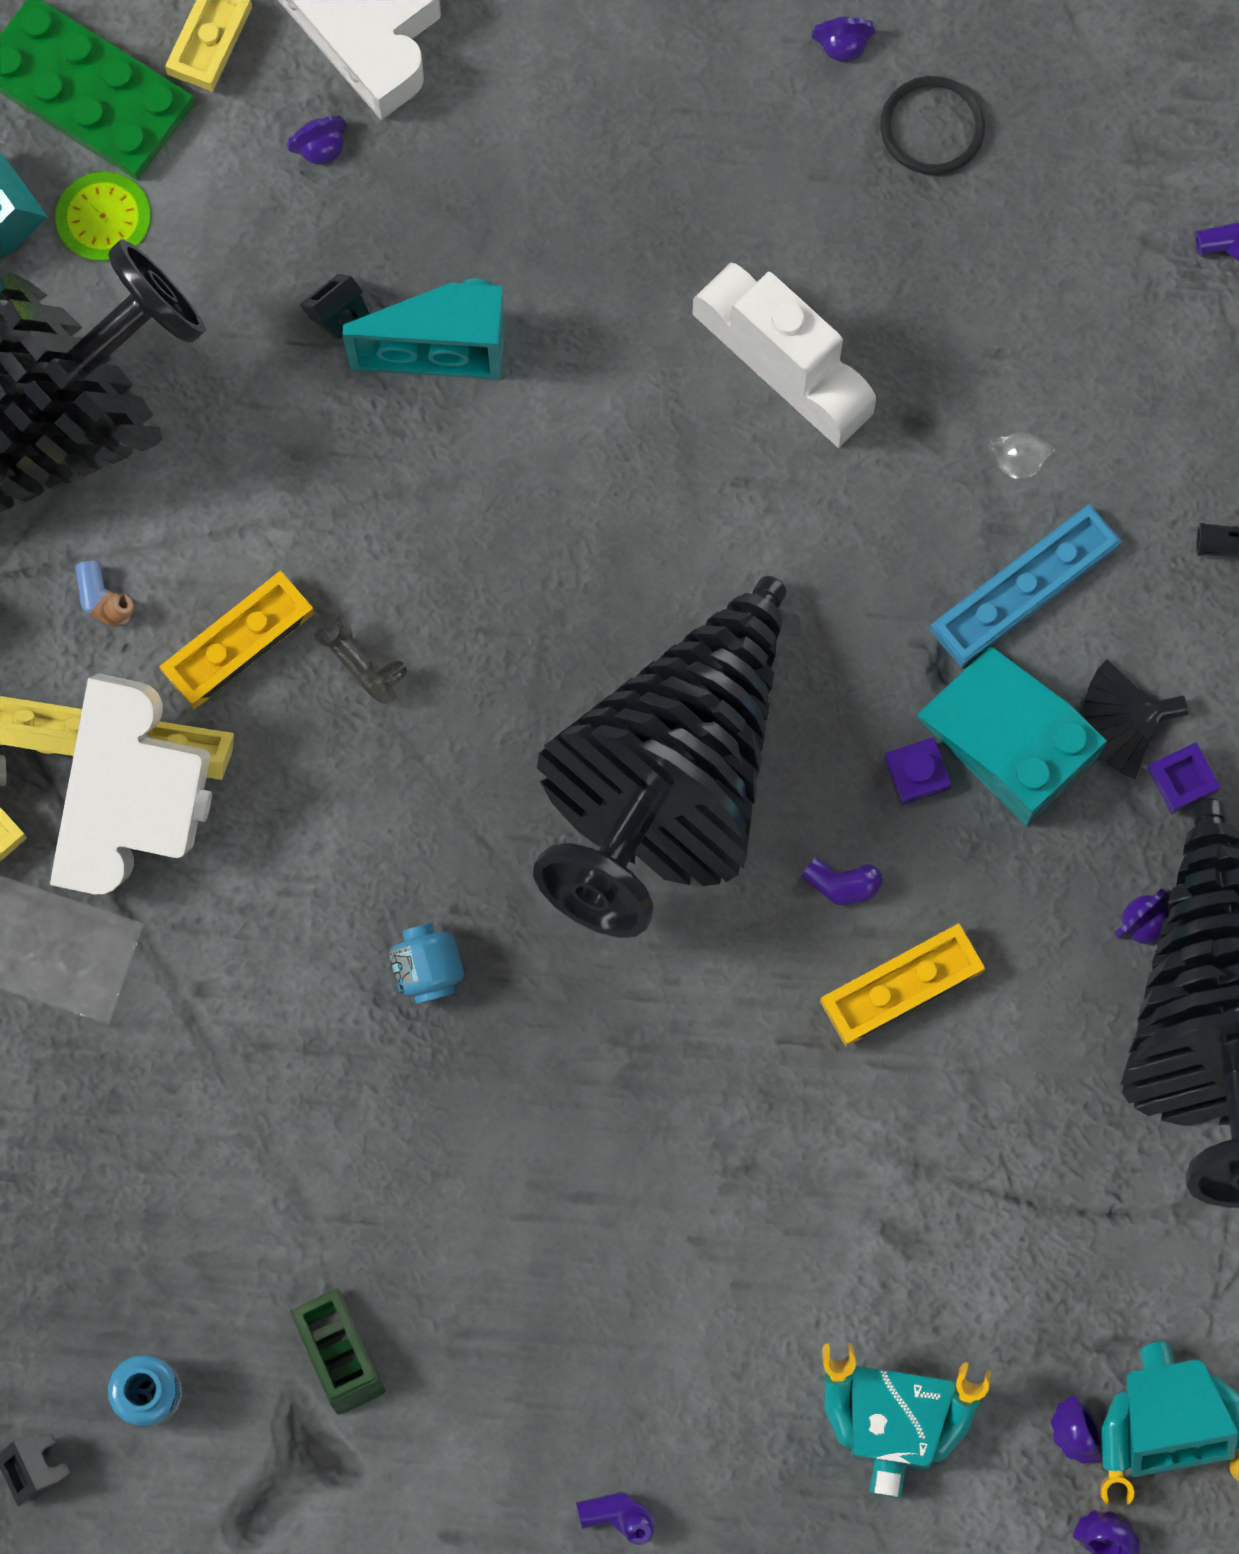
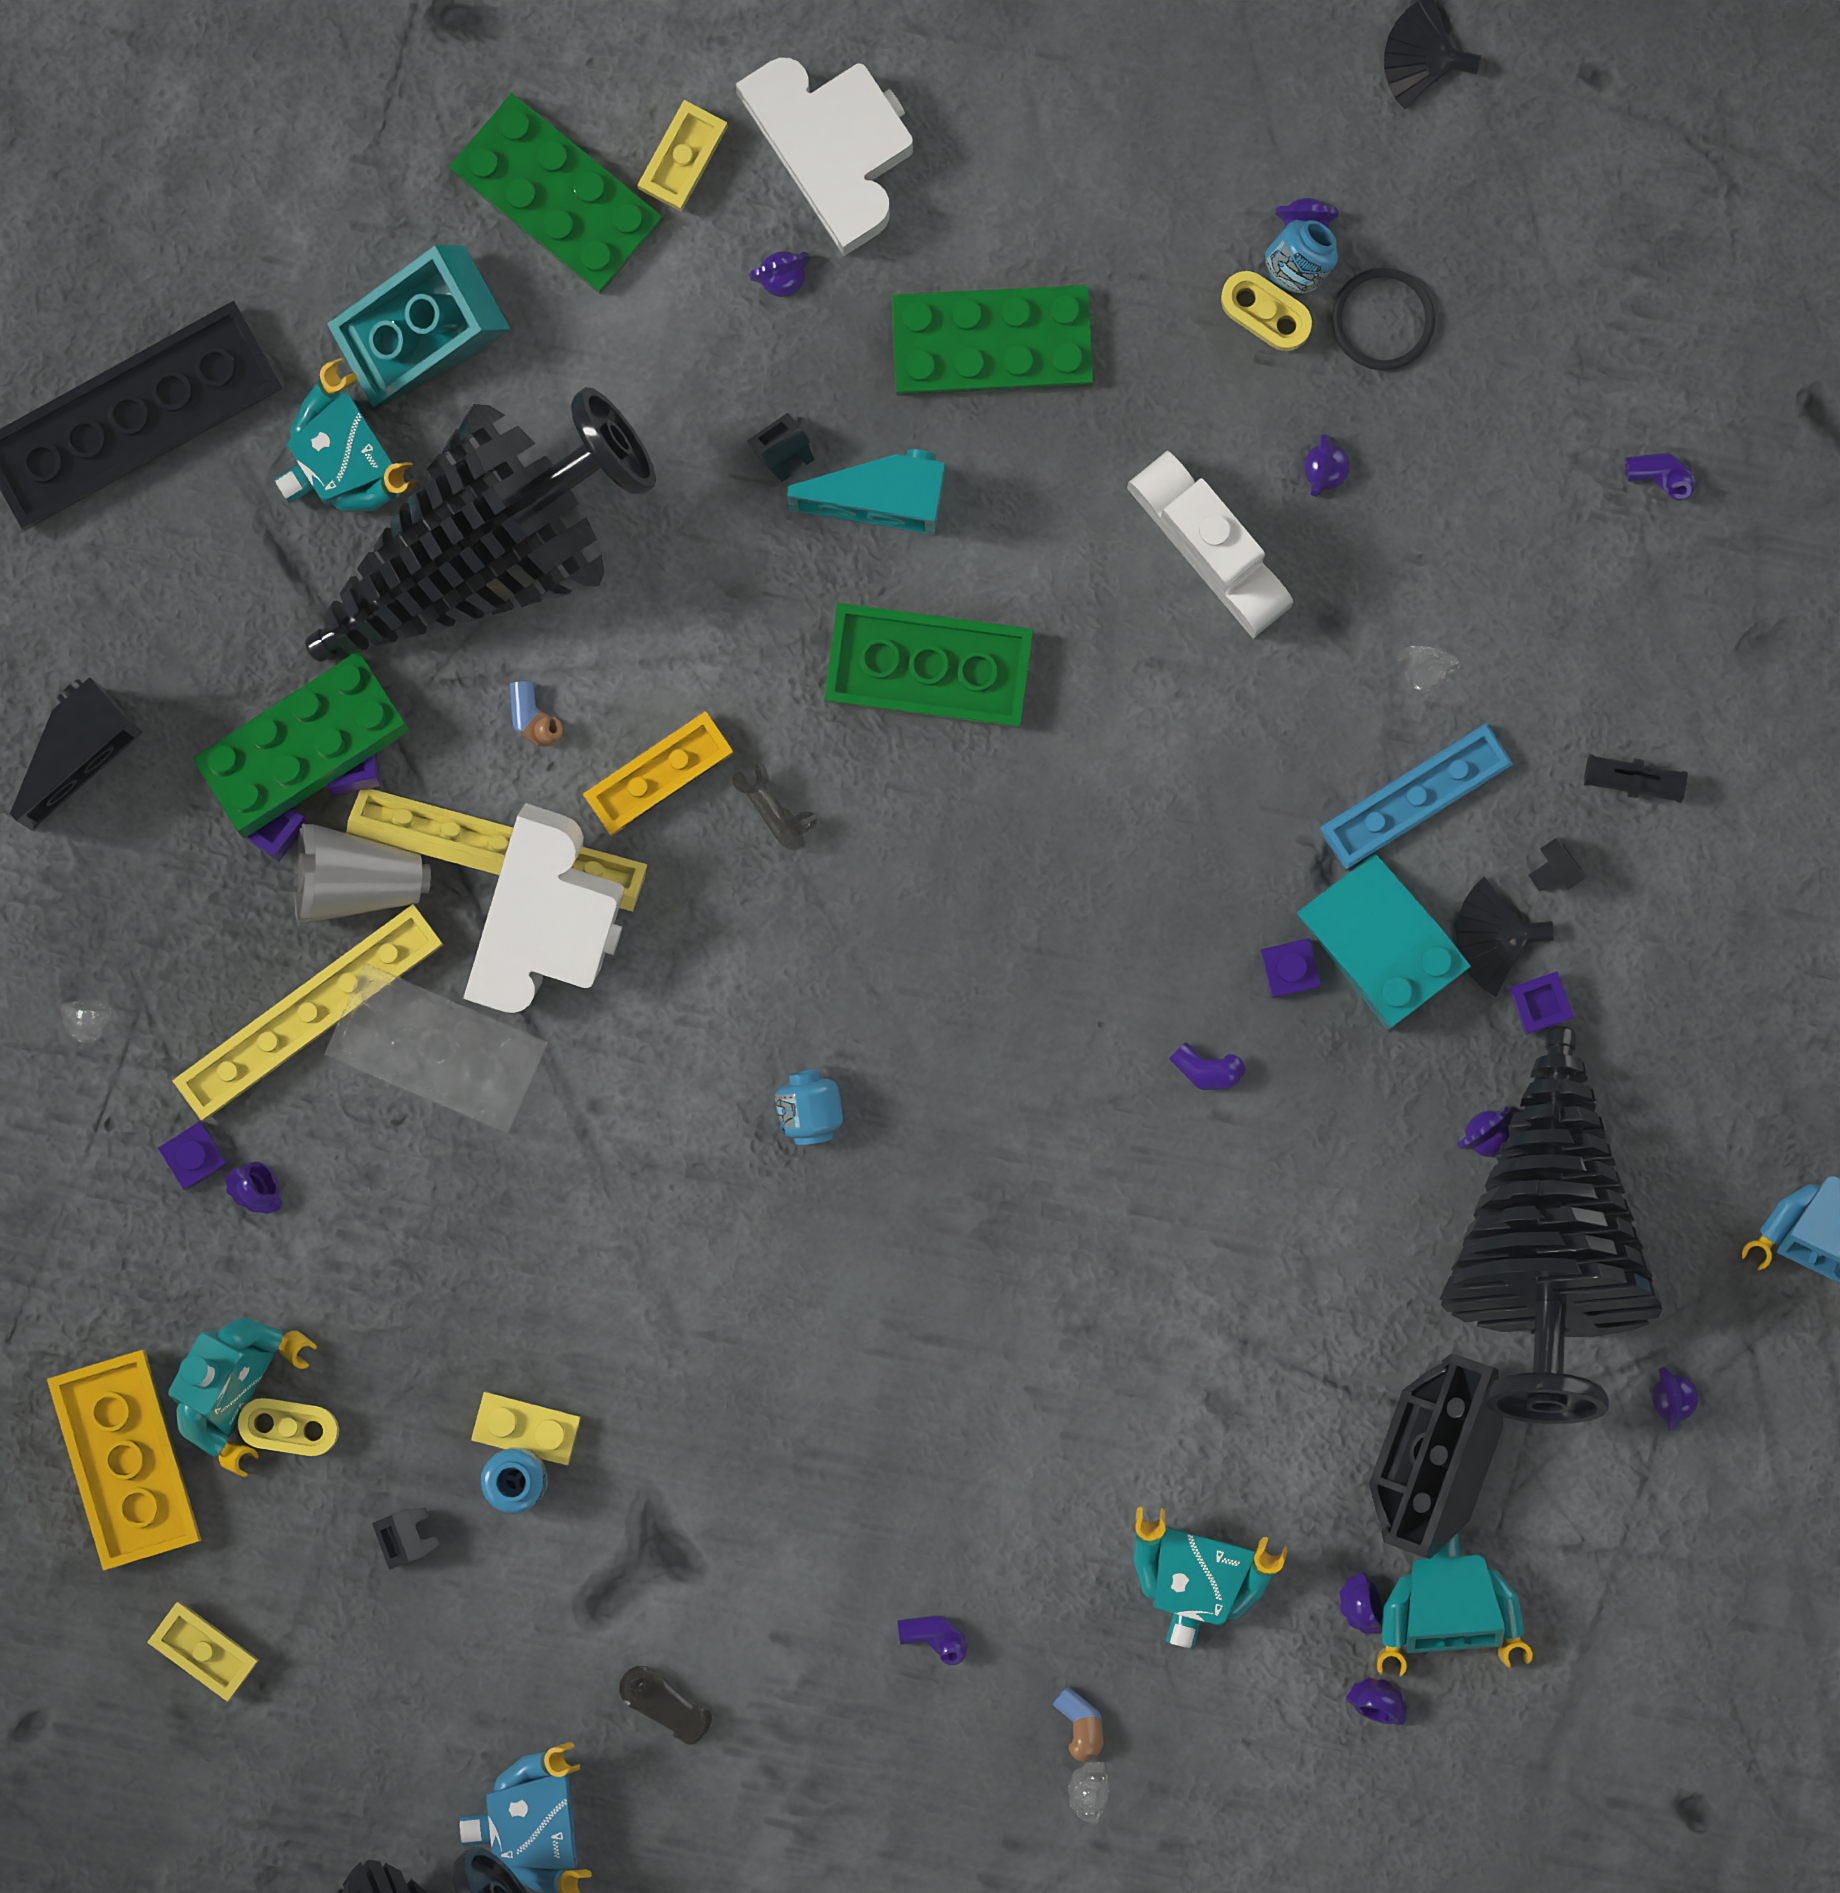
camera: 10 degrees right, 10 degrees up
clear neon green sticker [55,171,150,260] -> none
dark green slope [290,1288,386,1415] -> none
black plant [533,576,787,938] -> none
yellow plate [820,923,985,1047] -> none
none -> light yellow plate [471,1392,581,1465]
none -> green plate [824,603,1033,728]
none -> green plate [891,285,1093,395]
none -> light yellow plate [1221,271,1312,351]
none -> dark azure head [1265,220,1338,294]
none -> dark purple piece [1304,434,1349,497]
none -> black wedge [1369,1353,1504,1559]
none -> black tile [1528,837,1587,892]

